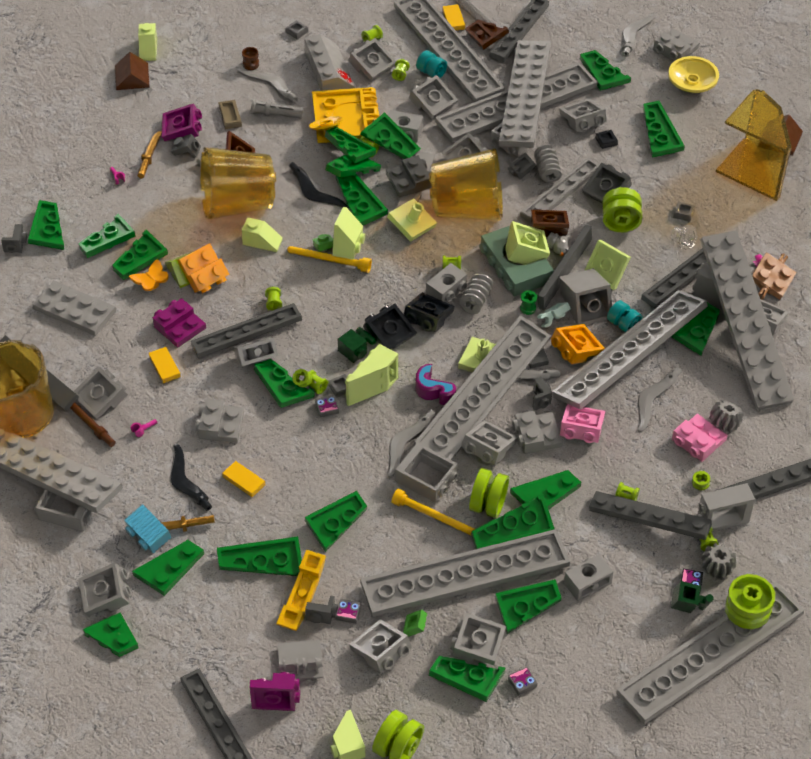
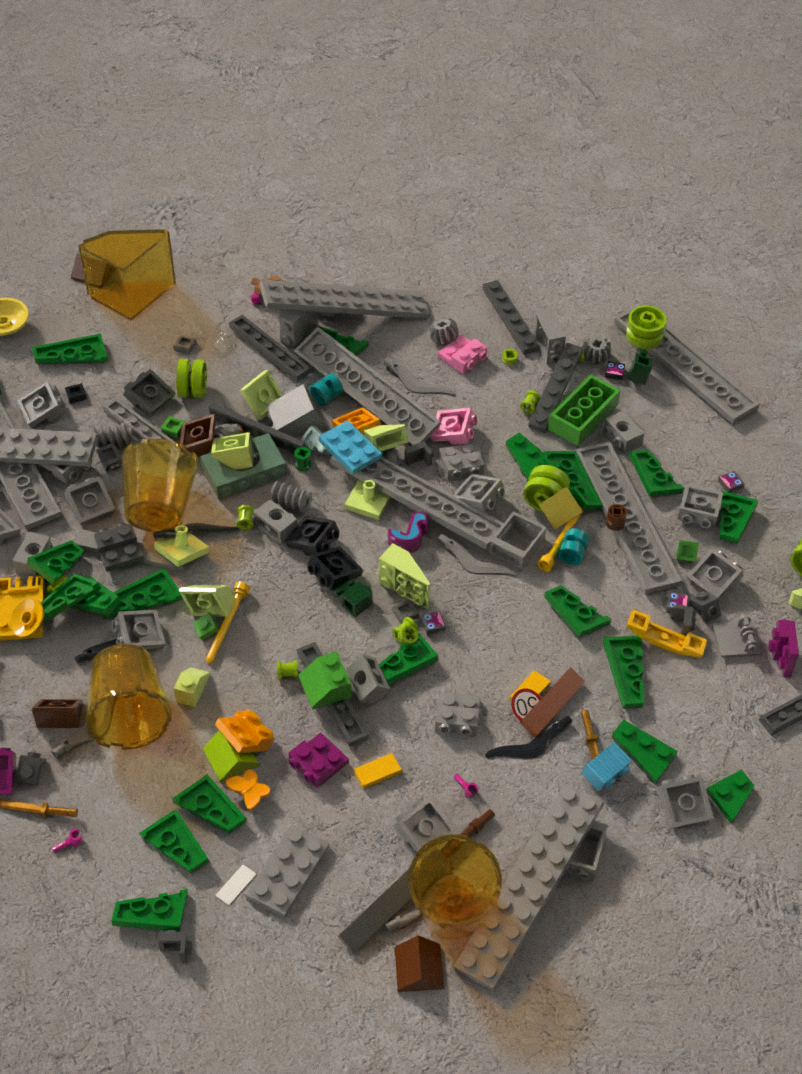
camera: 90 degrees left, 0 degrees up
none -> light grey plate [112,610,166,655]
none -> black piece [153,523,239,539]
none -> bright green plate [161,416,185,438]
none -> white sticker [216,865,256,905]
none -> bright green slope [299,651,351,710]
none -> medium azure plate [318,420,382,475]
none -> yellowish green slope [364,425,409,452]
none -> sticker [511,688,541,721]
none -> dark orange tile [520,667,585,737]
none -> light yellow sticker [539,487,583,529]
none -> bright green brick [548,374,621,446]
none -> teal wheel [558,528,590,565]
none -> reddish brown wheel [606,504,627,531]
none -> dark grey bracket [689,591,721,622]

